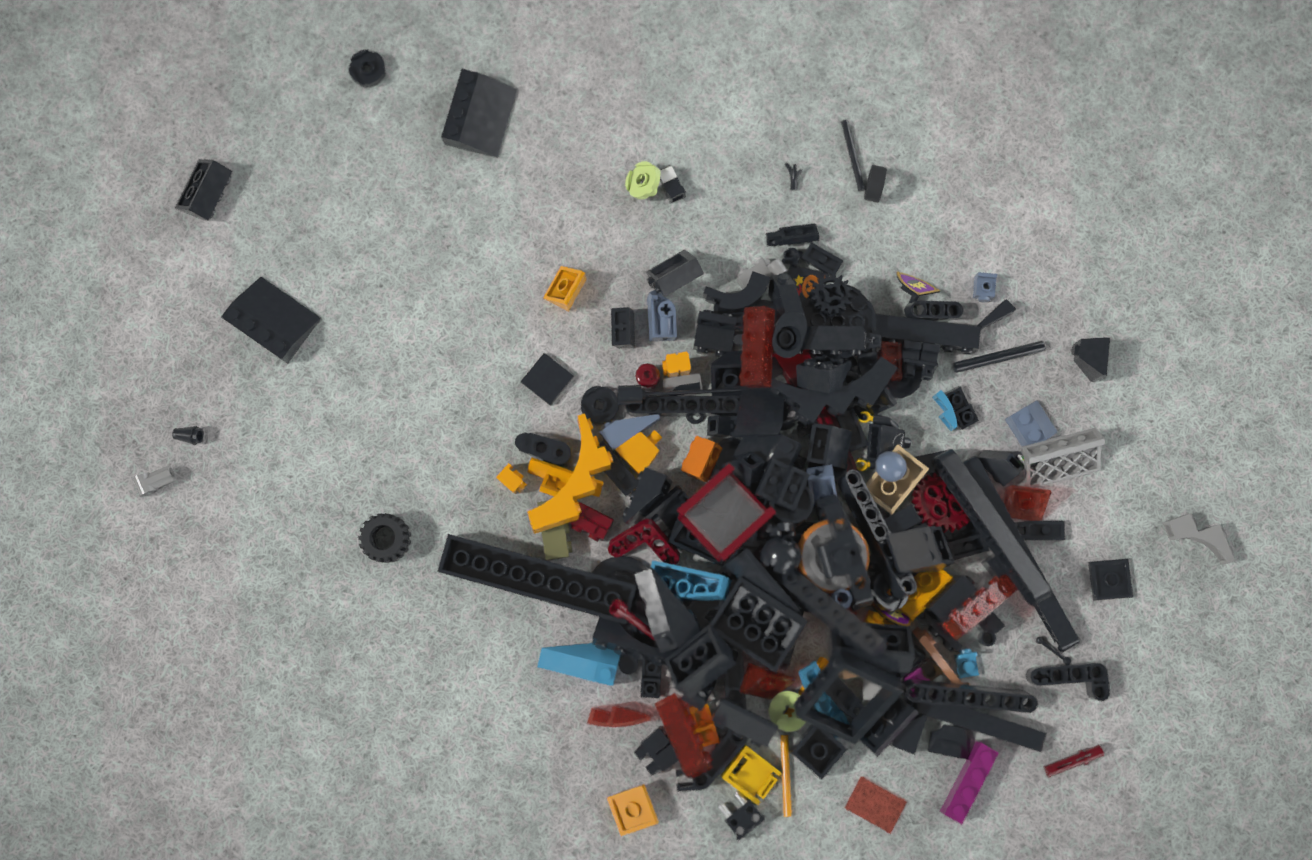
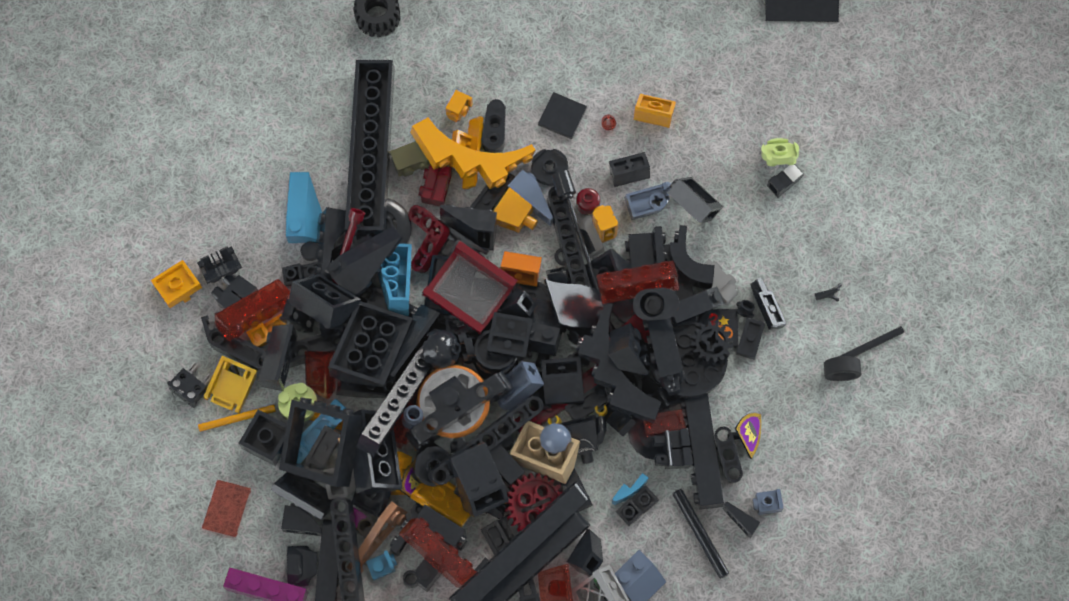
camera: 75 degrees right, 10 degrees down
clear red slope [587,704,651,727] -> none
none -> black hinge [197,246,242,284]
none -> clear red hinge [601,114,616,131]

